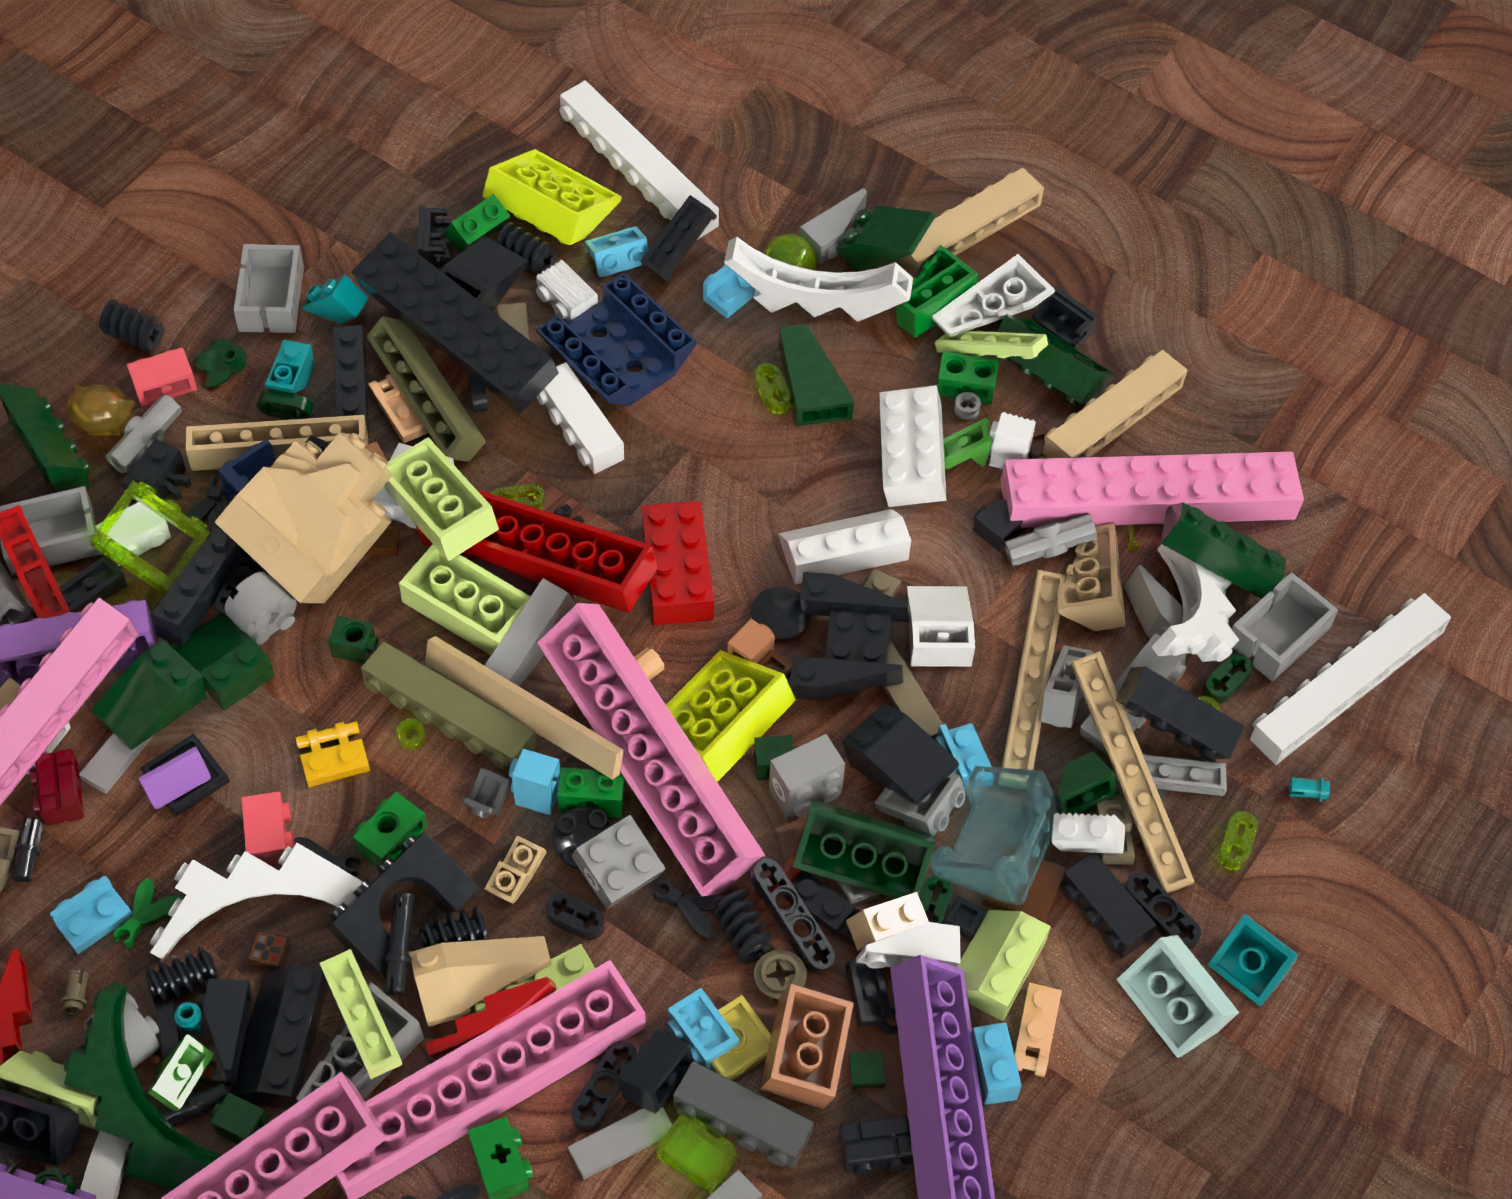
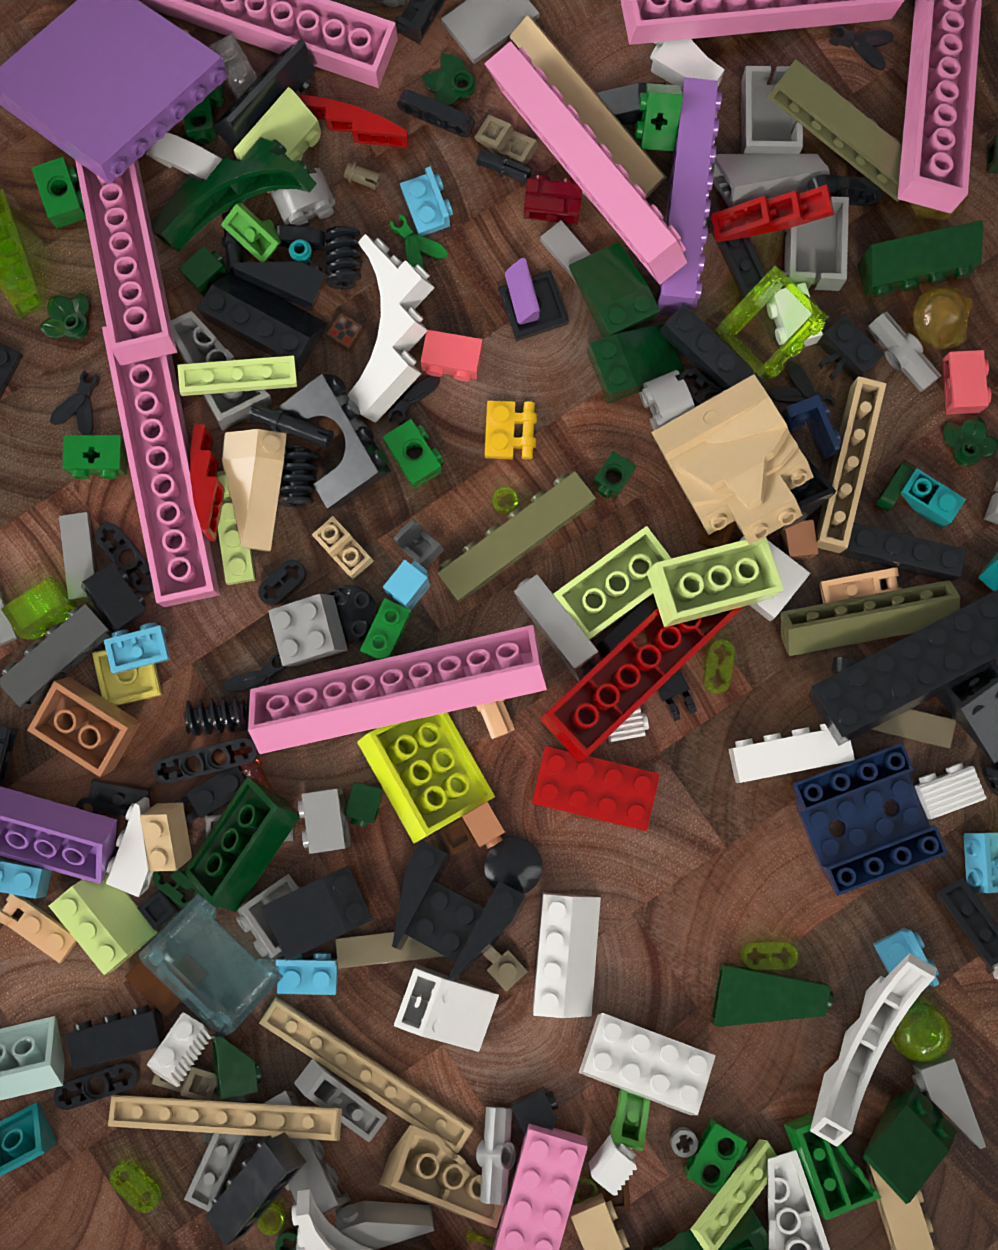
camera: 115 degrees right, 25 degrees up
tan tile [425,636,623,780] -> none
dark tan gear [754,950,807,1000] -> none
dark green tile [849,1051,885,1089] -> none

